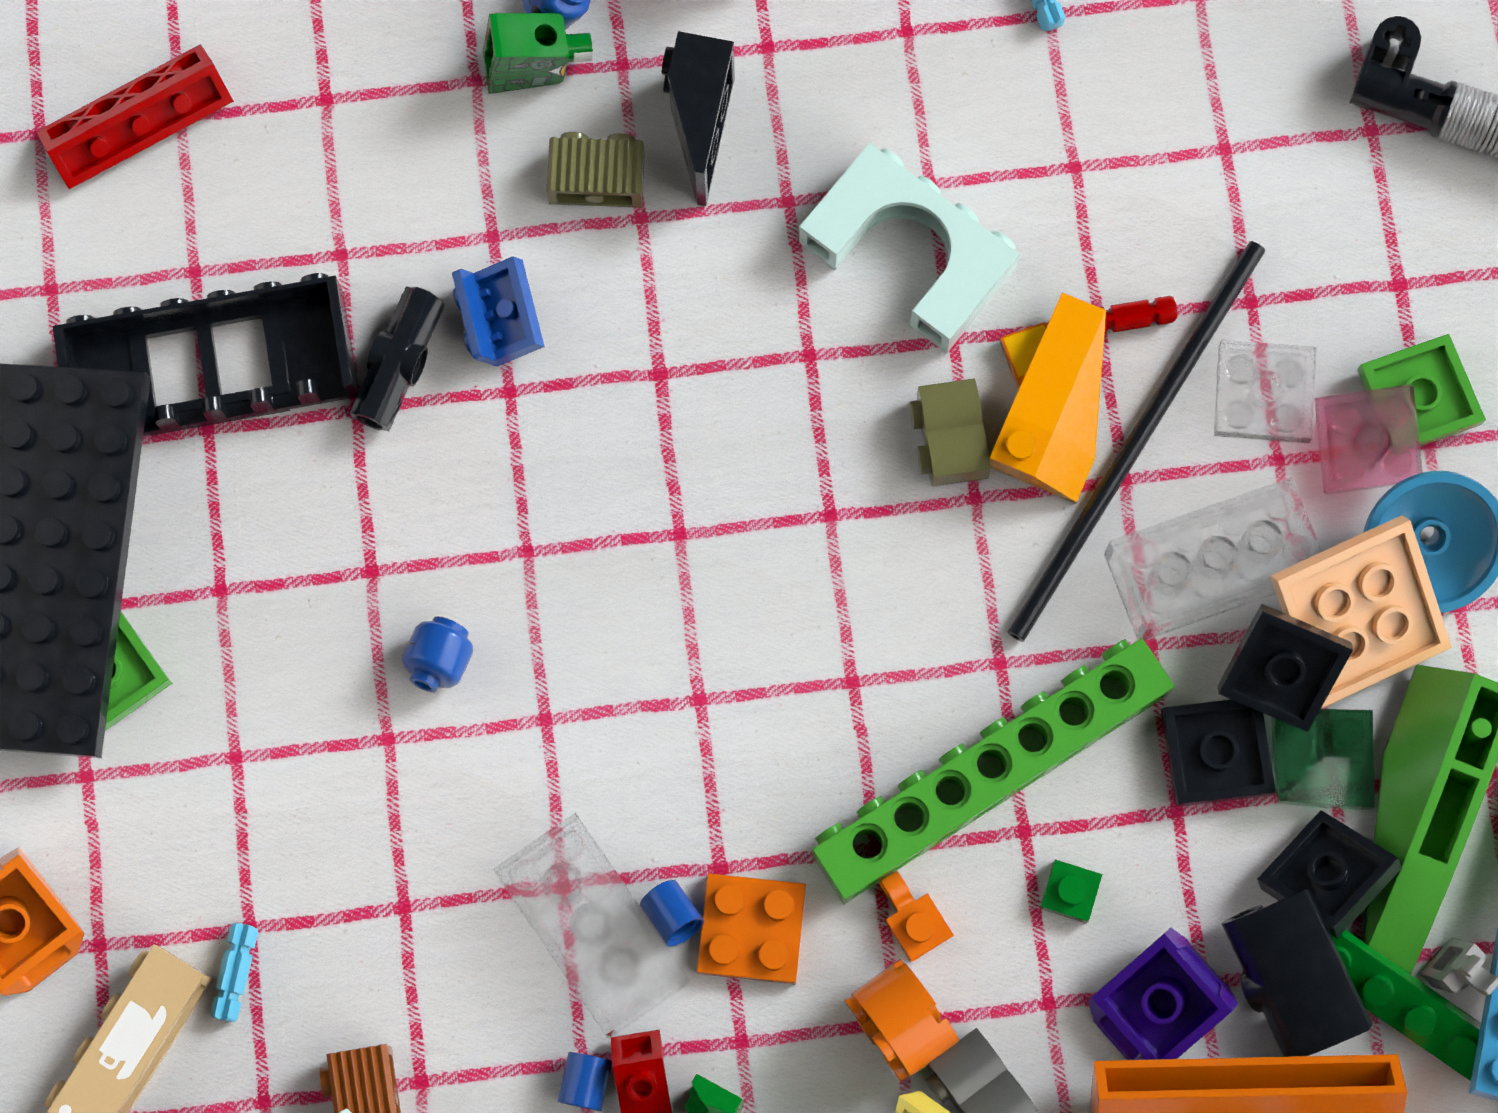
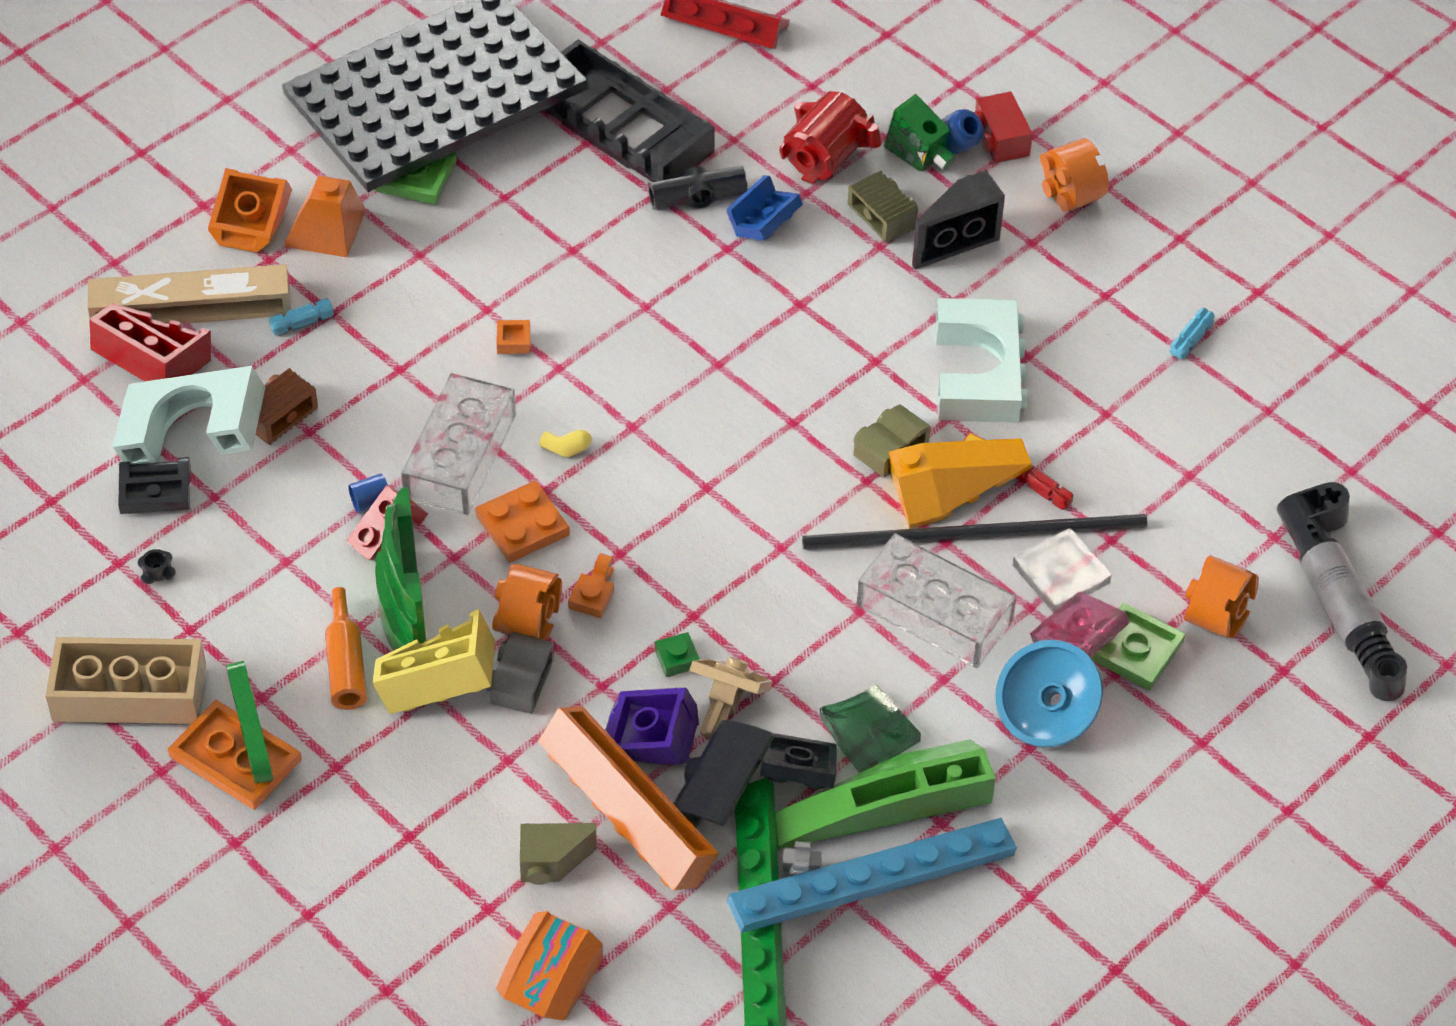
camera: 50 degrees right, 25 degrees down
blue head [401,616,473,693] -> none
blue beam [640,880,704,947] -> none
bright green brick [812,638,1175,905] -> none
black plate [1161,699,1276,807] -> none
black plate [1217,604,1353,732] -> none
light nougat plate [1271,515,1452,708] -> none
none -> orange slope [285,175,365,258]
none -> orange plate [496,320,531,354]
none -> light yellow arm [539,430,592,458]
none -> tan piece [689,657,772,739]
none -> red container [779,91,881,184]
none -> orange brick [1184,555,1259,638]

